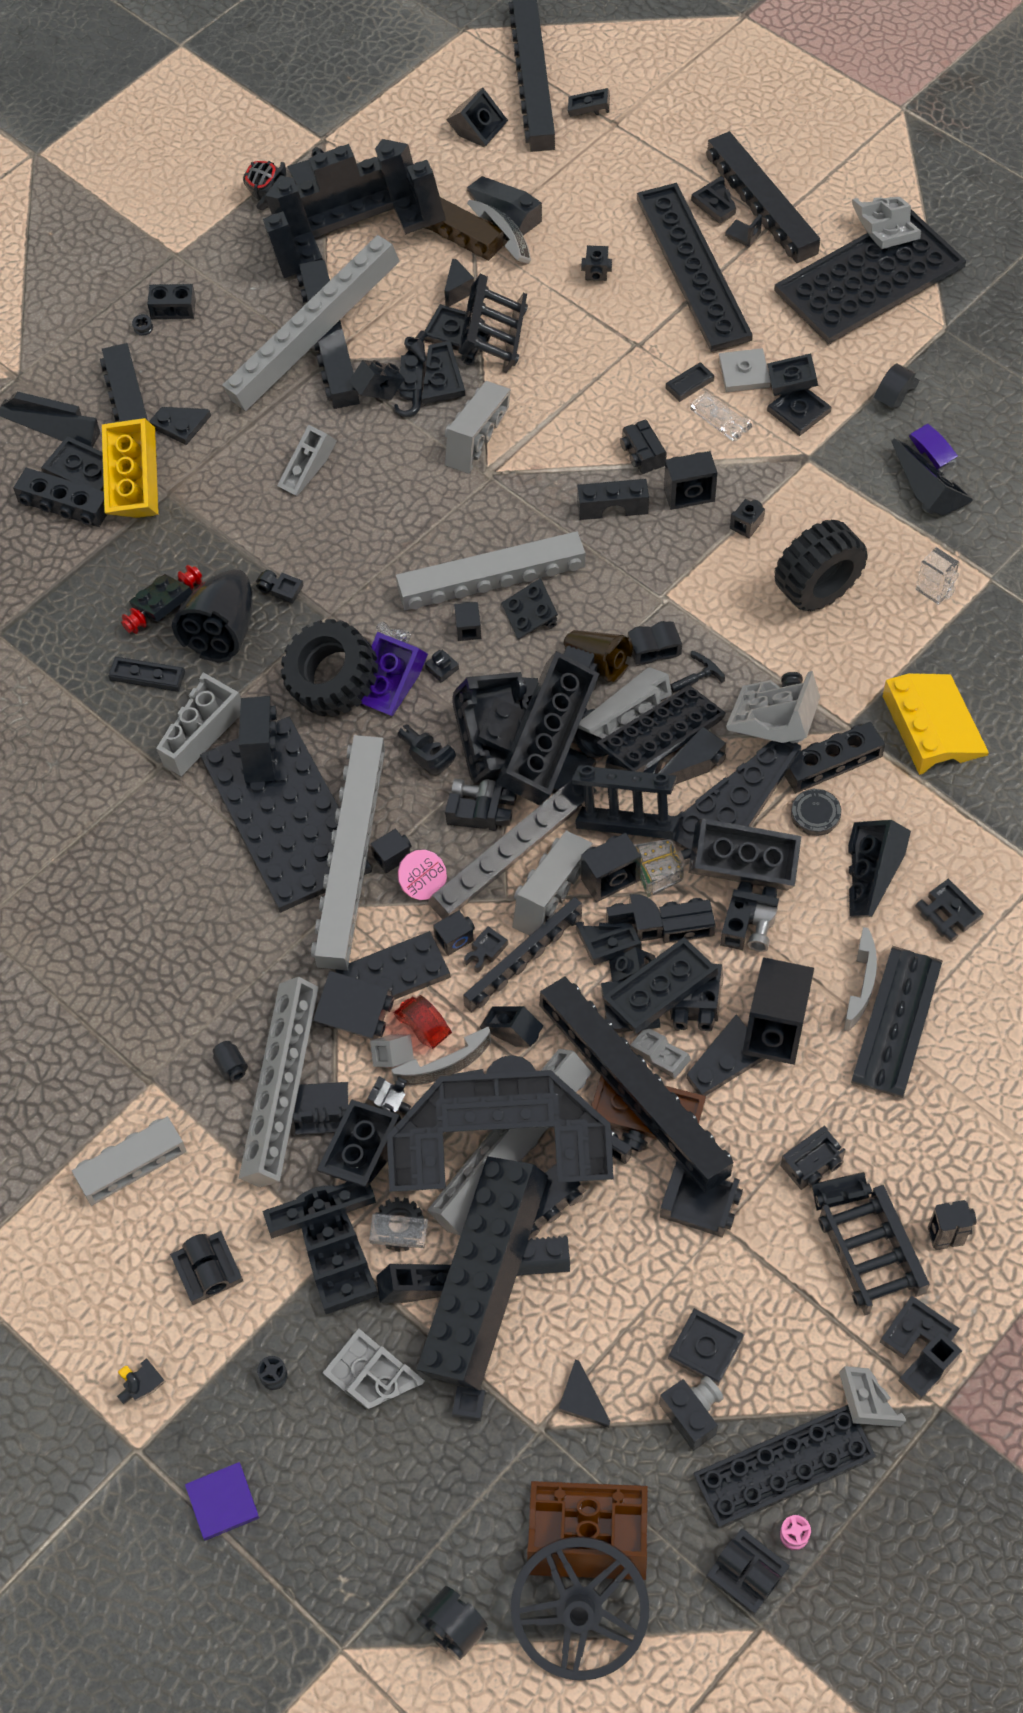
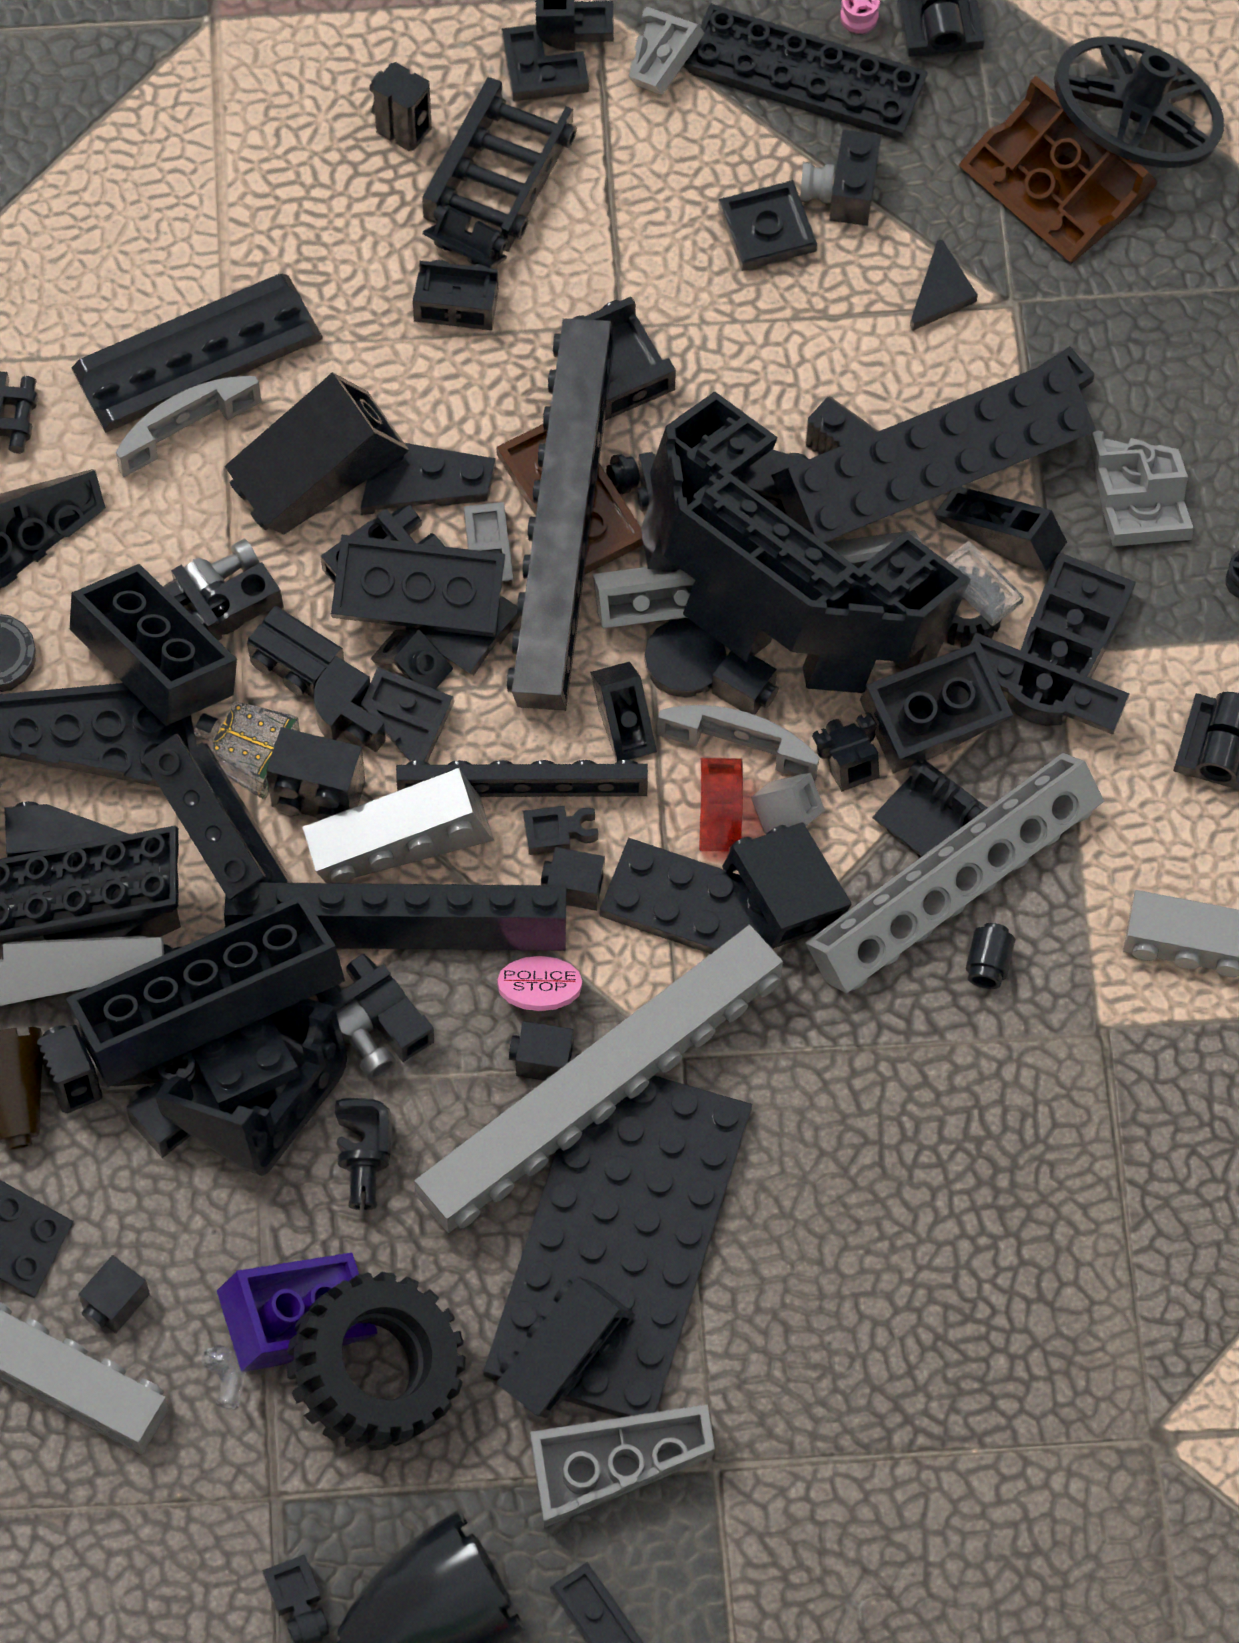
camera: 140 degrees left, 5 degrees up
black tile [425,649,459,683] -> none

